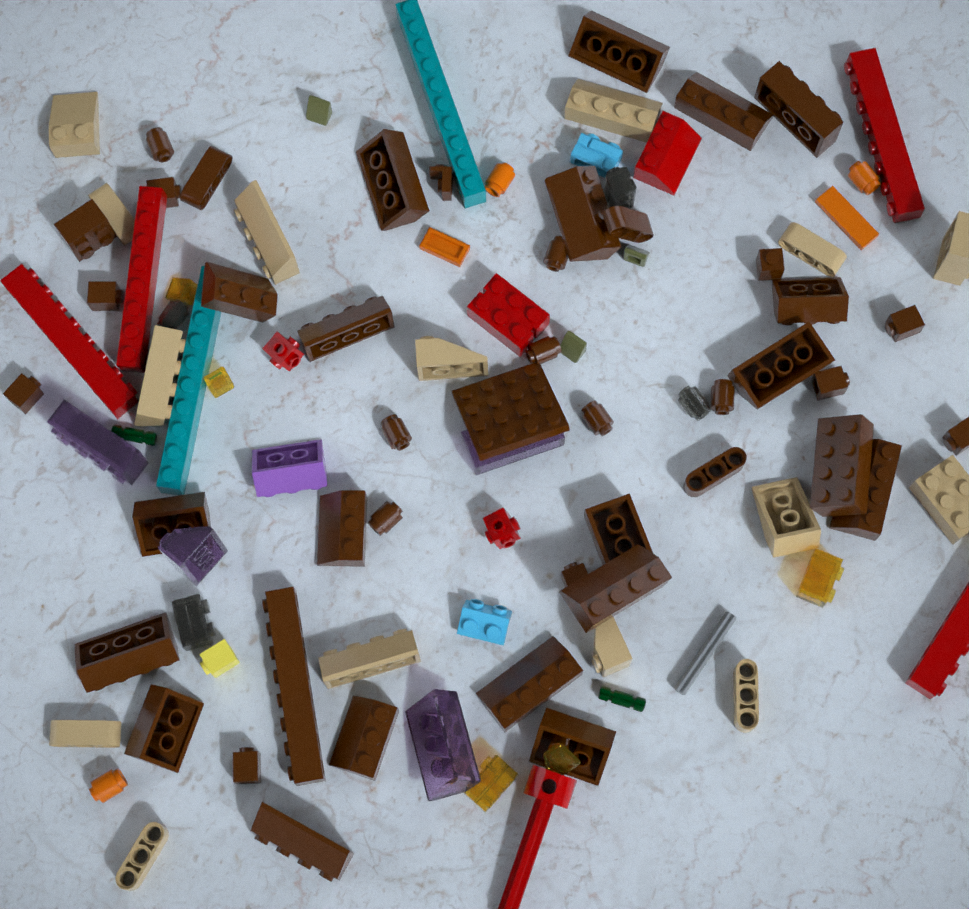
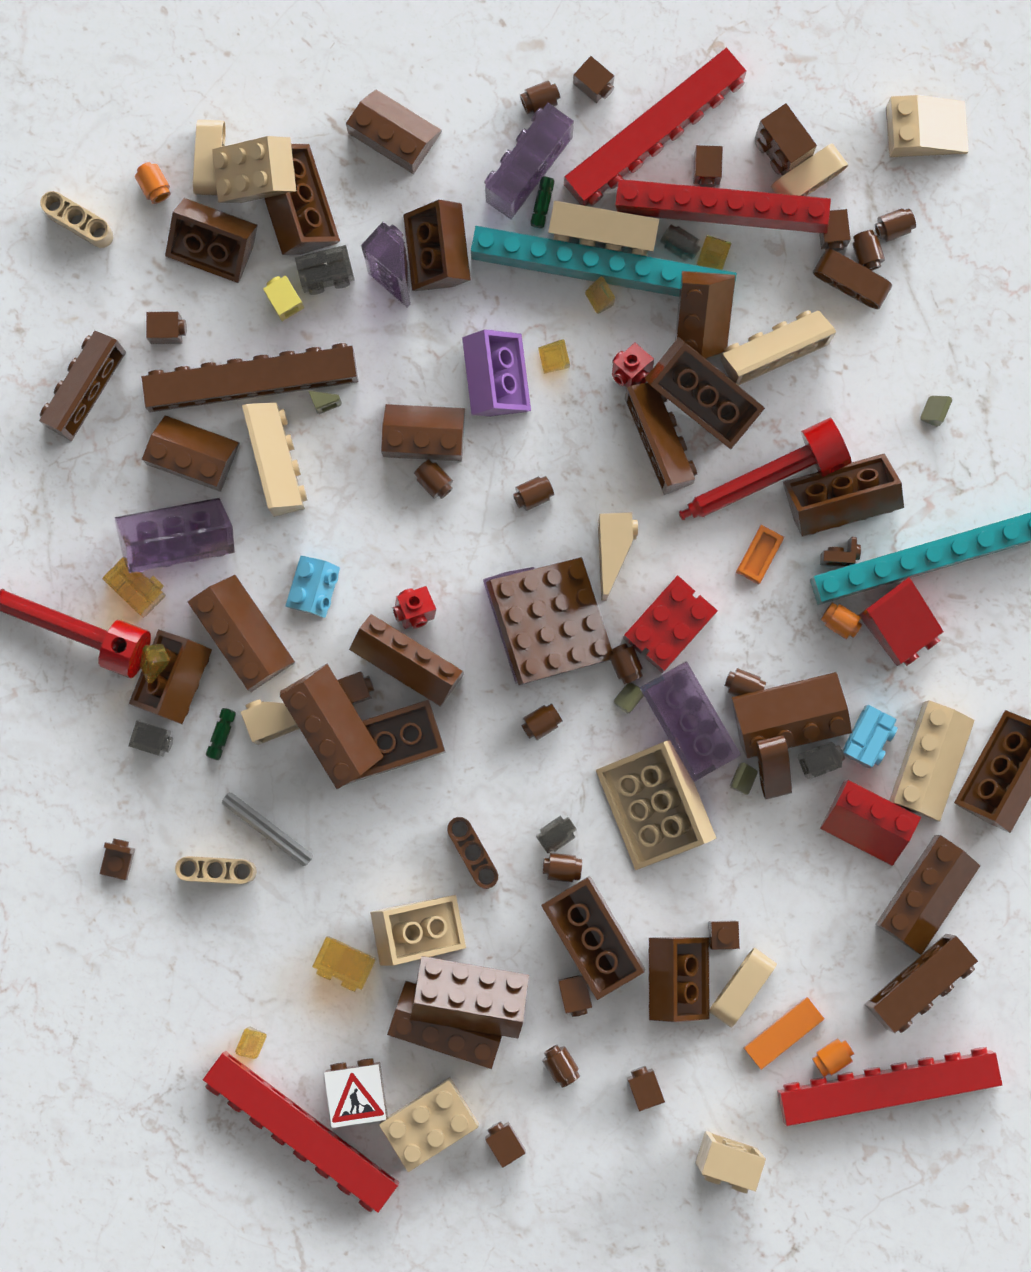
camera: 90 degrees right, 10 degrees up
none -> reddish brown bracket [99,838,135,880]
none -> clear smoke brick [128,720,173,757]
none -> tan brick [212,136,296,203]
none -> clear yellow slope [235,1026,267,1059]
none -> olive slope [308,391,342,414]
none -> piece [324,1058,388,1128]
none -> reddish brown slope [346,89,442,174]
none -> reddish brown slope [349,614,464,707]
none -> reddish brown brick [520,80,560,114]
none -> clear yellow slope [538,339,570,374]
none -> reddish brown brick [542,1045,580,1088]
none -> tan slope [596,738,717,870]
none -> clear purple slope [640,661,741,782]
none -> reddish brown brick [645,337,765,450]
none -> red piece [679,417,852,520]
none -> reddish brown brick [852,230,885,271]
none -> red slope [859,577,944,666]

